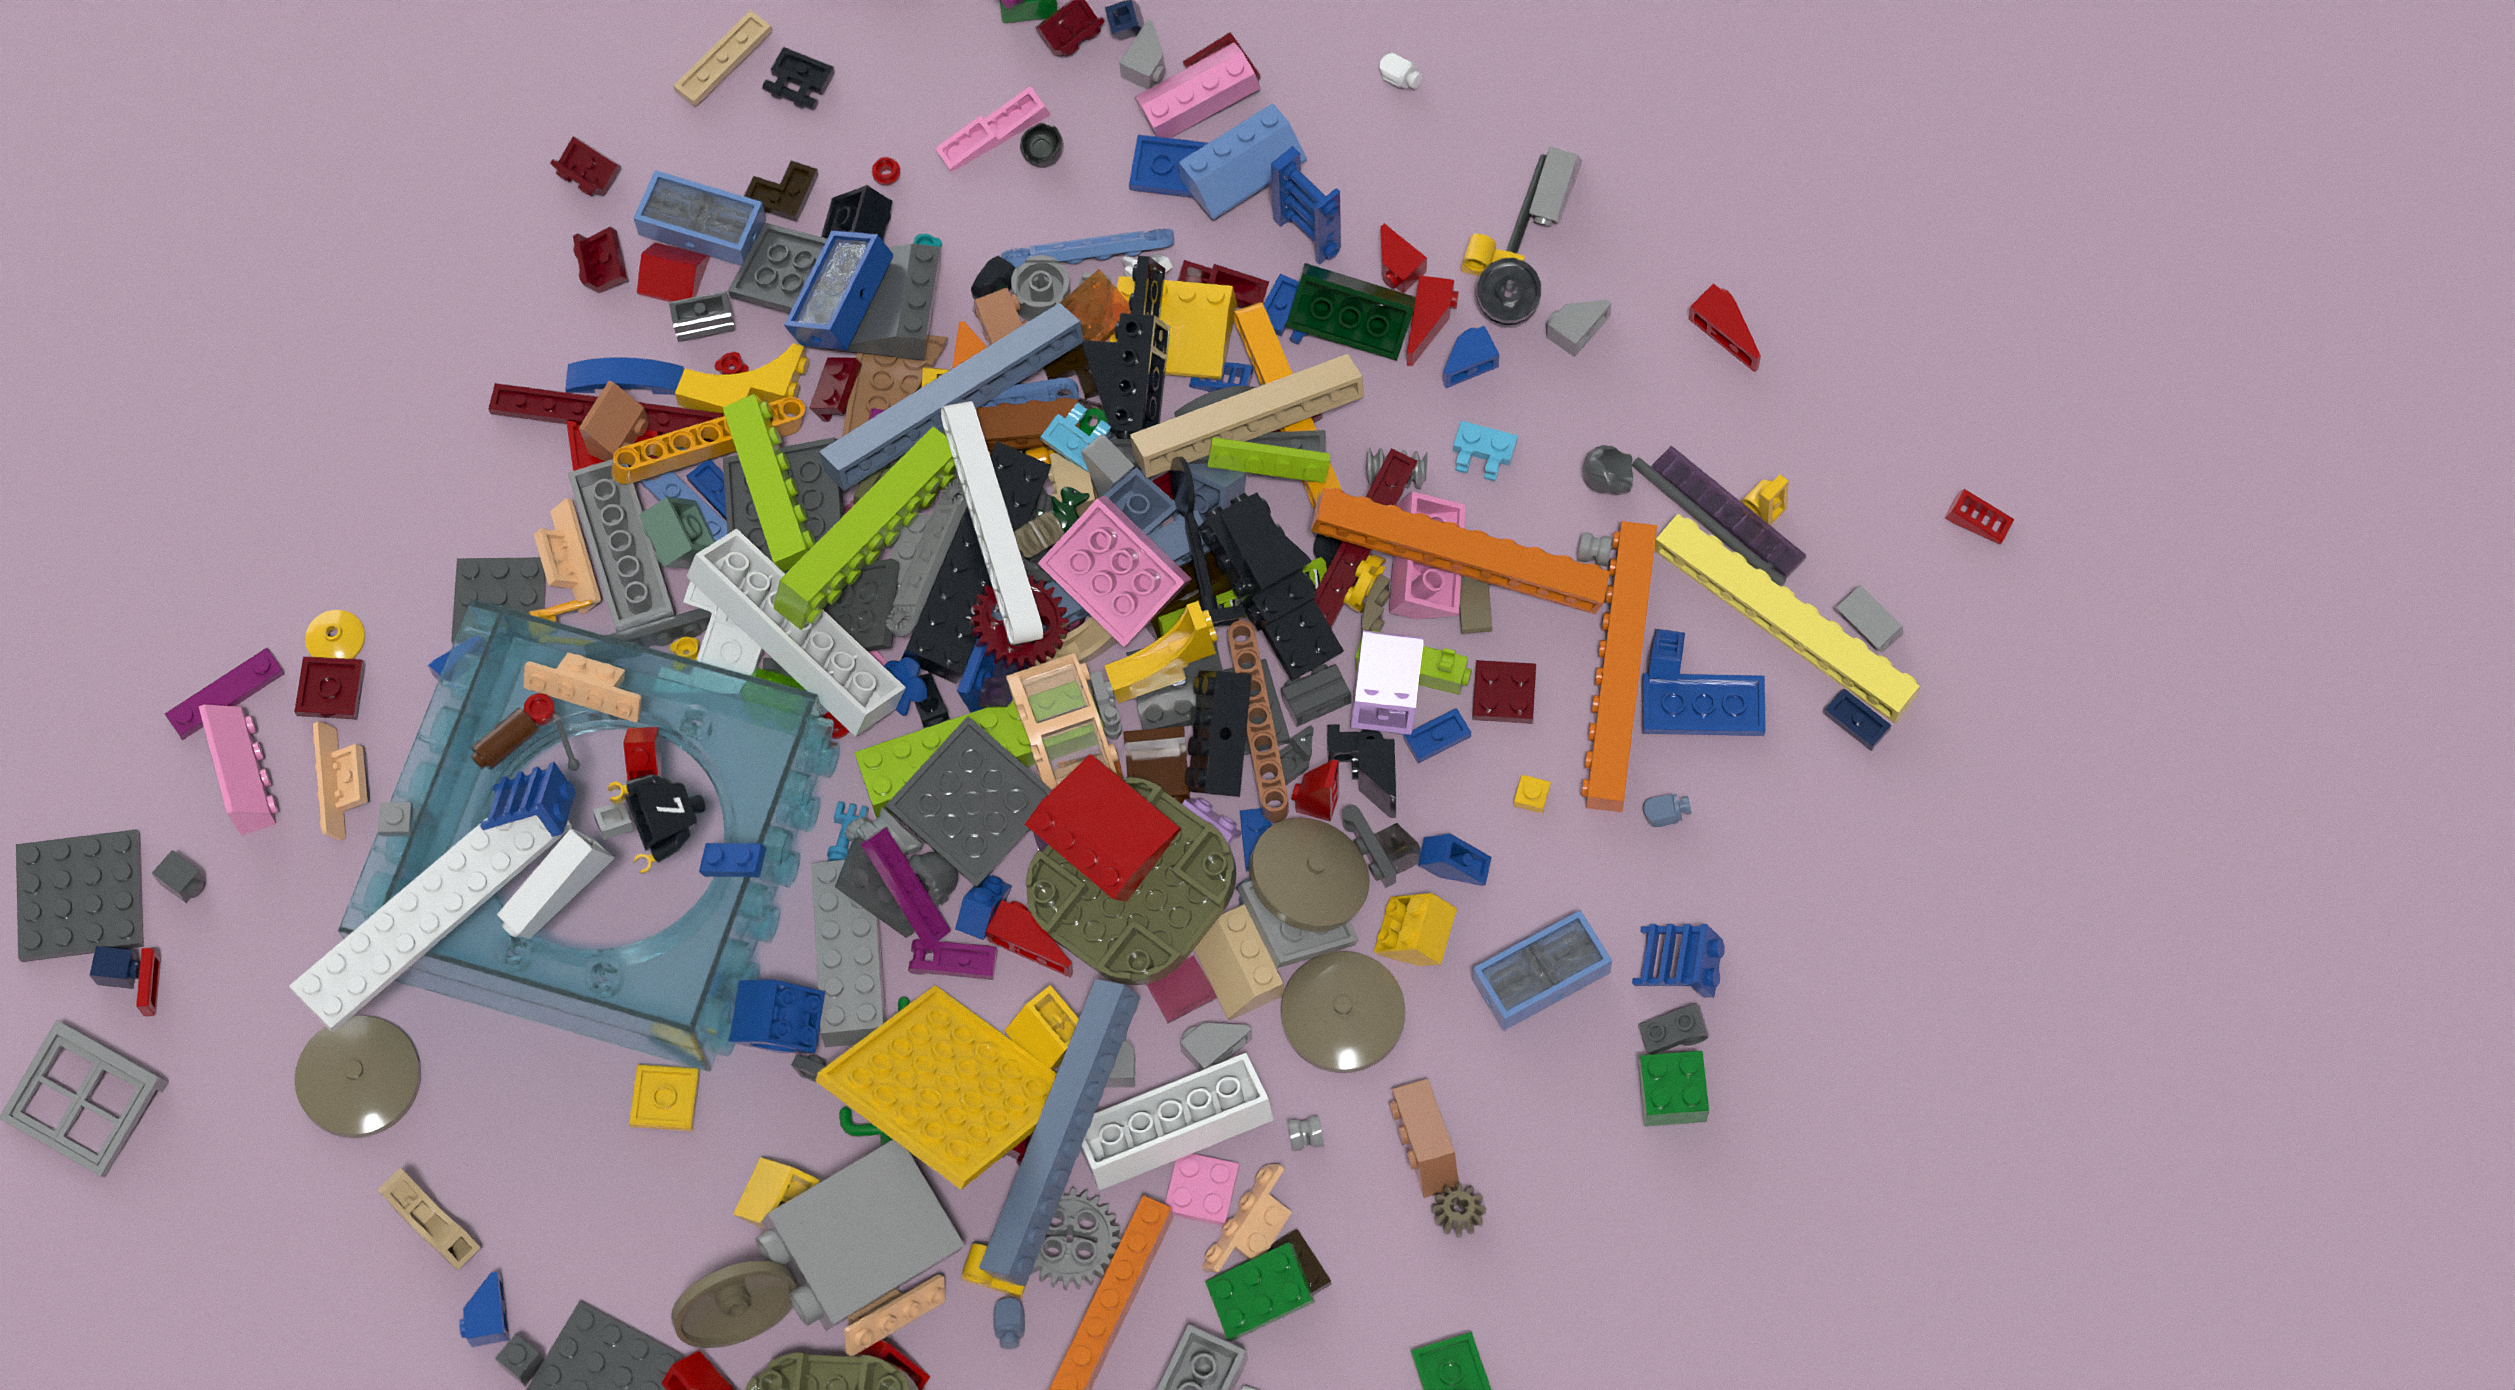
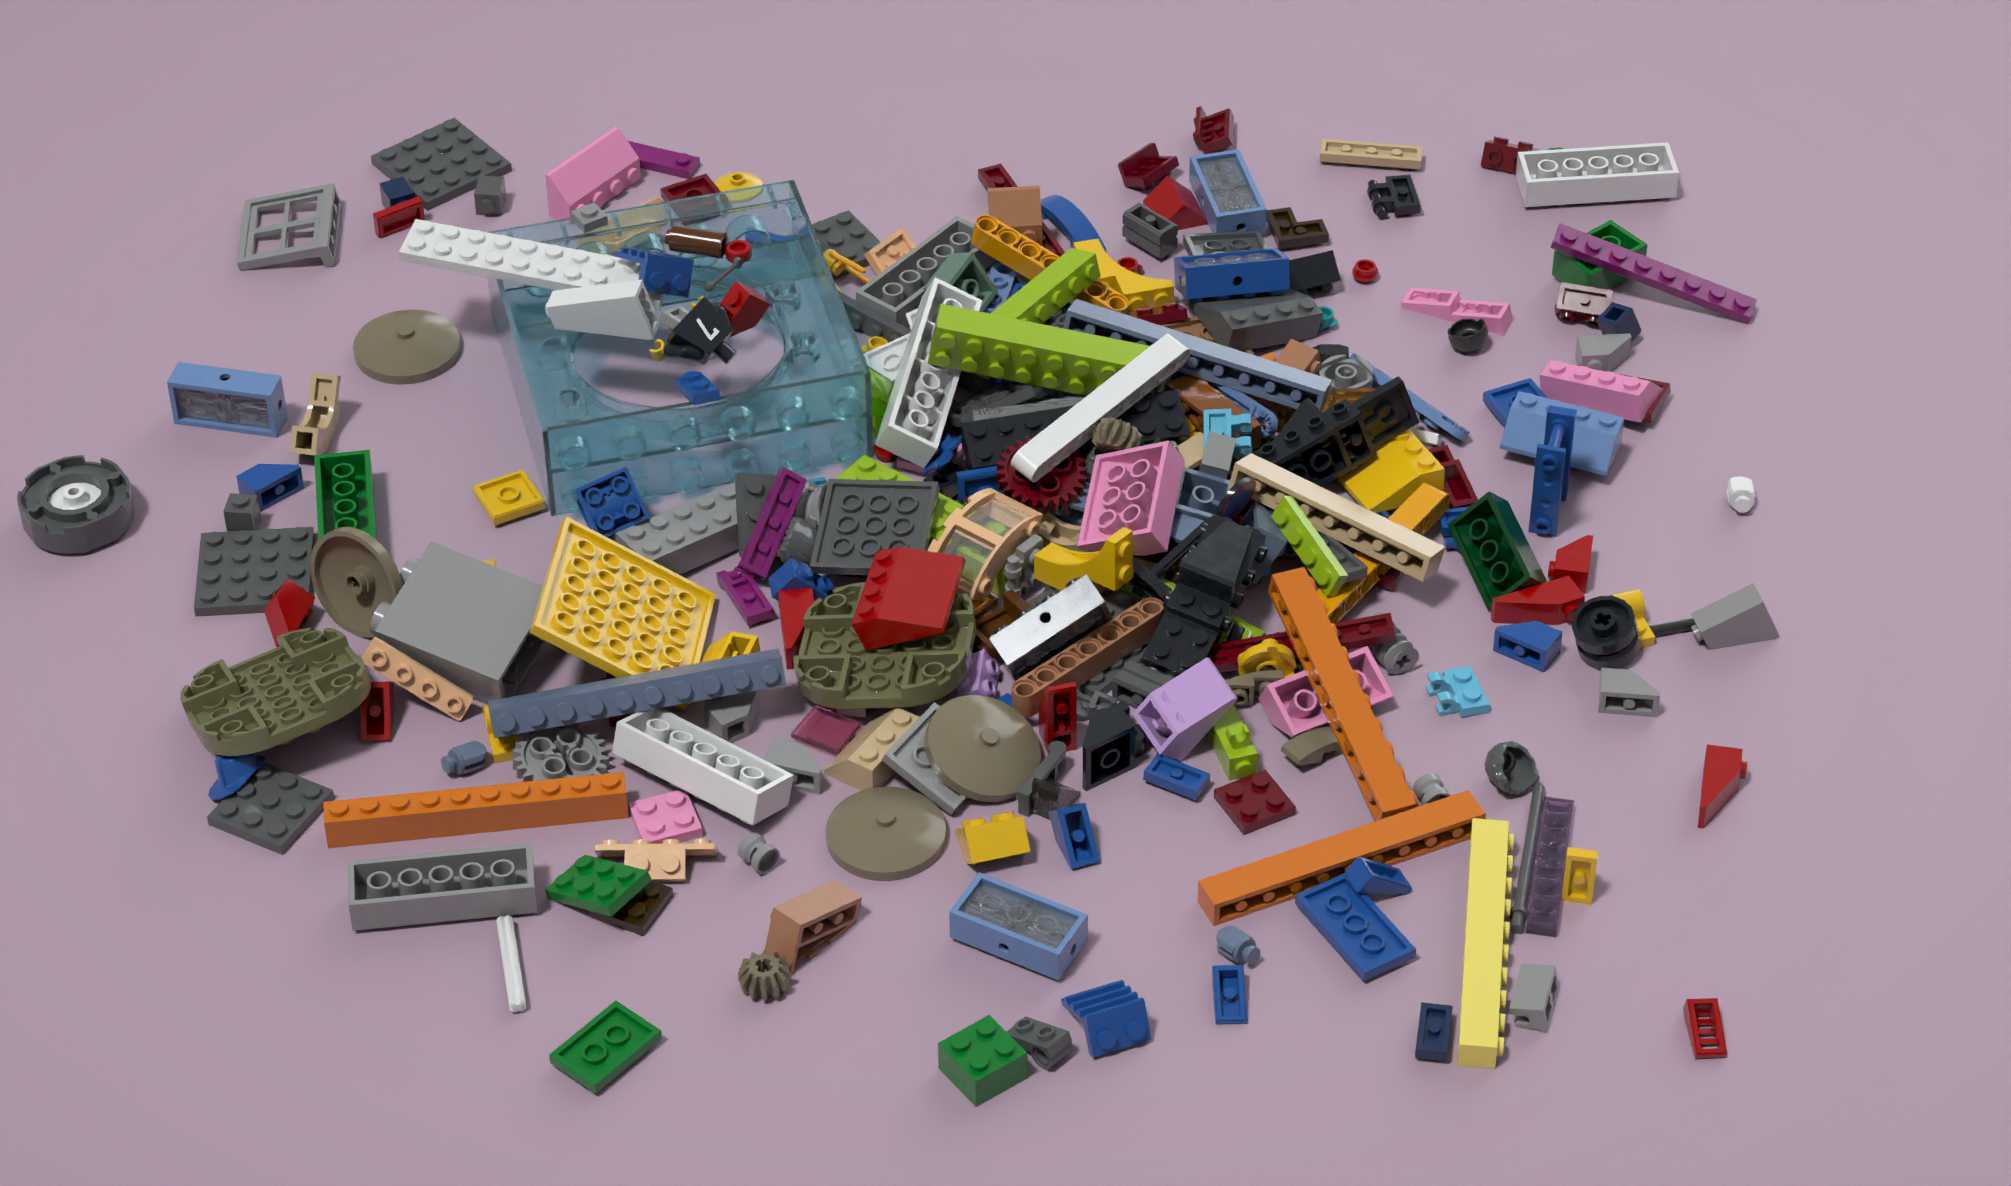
camera: 55 degrees right, 25 degrees down
light nougat bracket [523,652,641,722] -> none
yellow plate [1513,774,1551,814] -> none
none -> medium blue brick [167,362,288,438]
none -> green brick [314,450,378,541]
none -> blue slope [1212,965,1247,1024]

